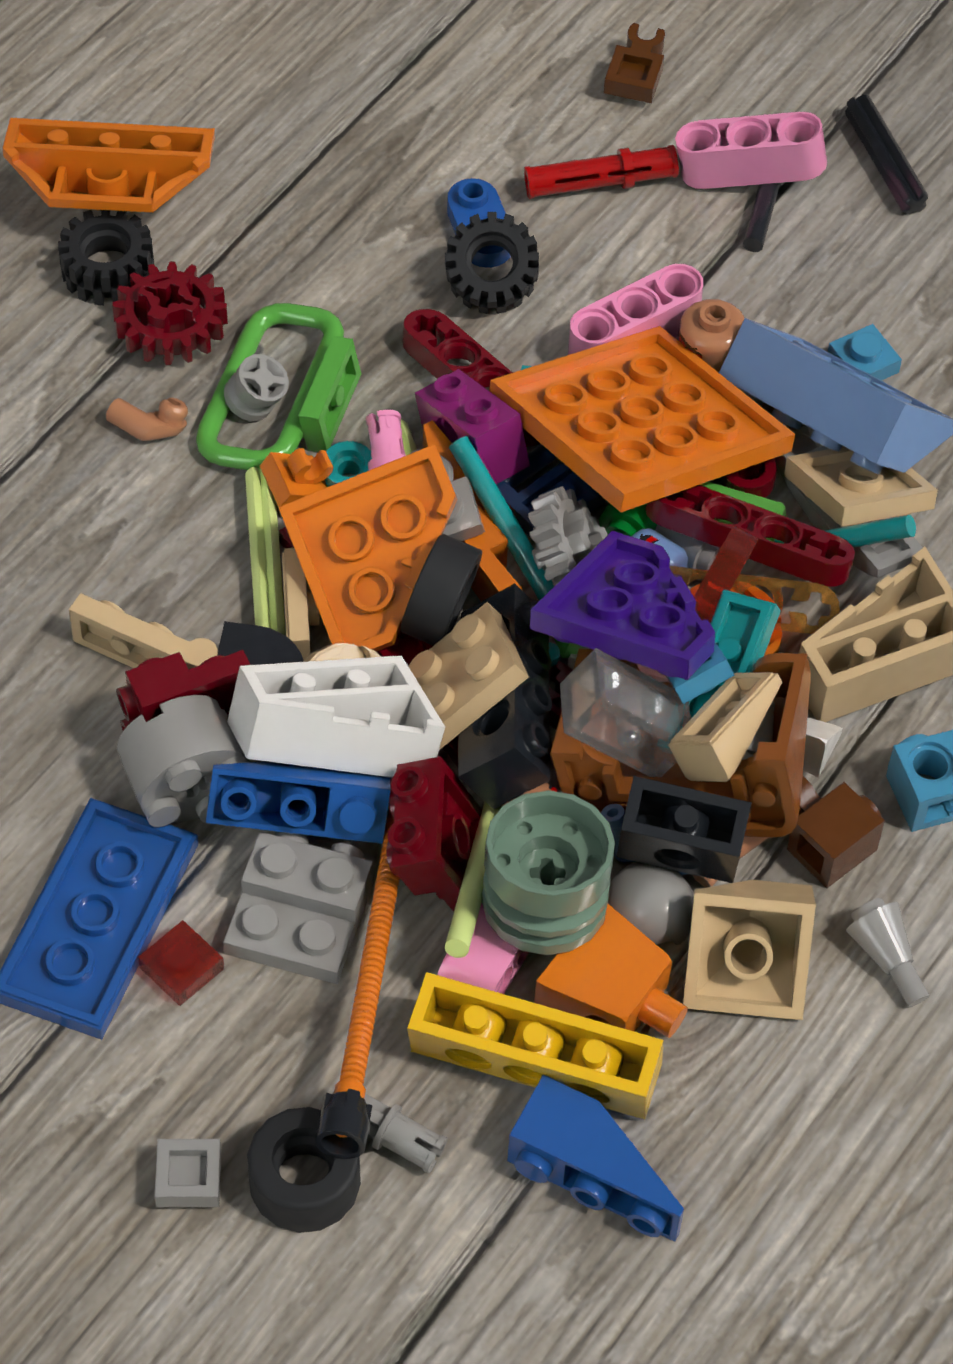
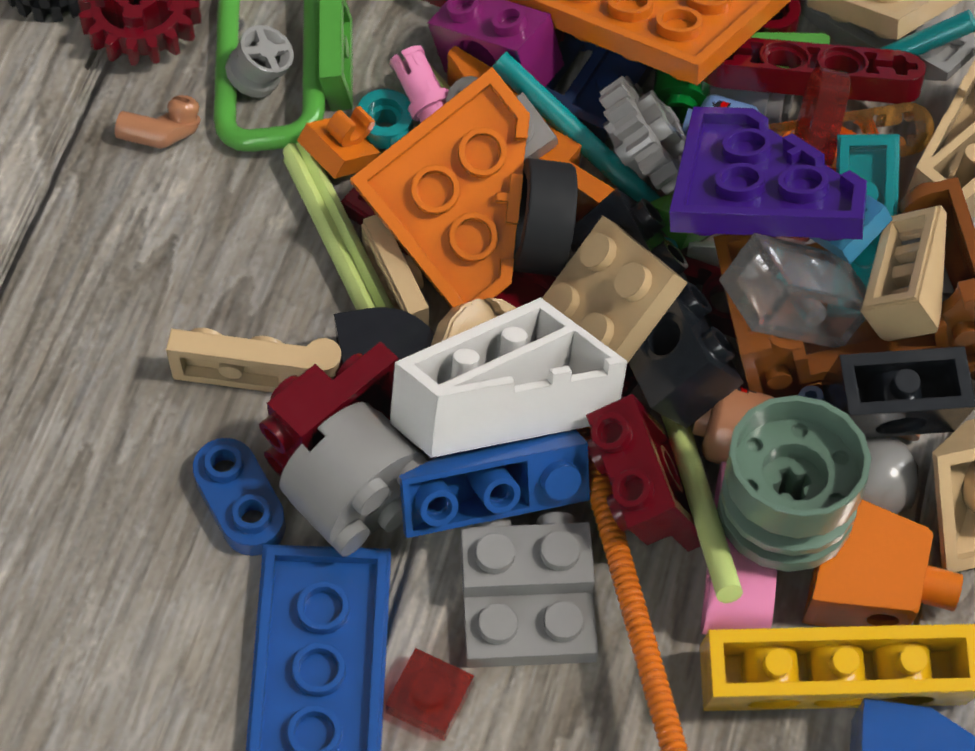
camera: 20 degrees left, 5 degrees up
none -> blue plate [193,438,286,556]

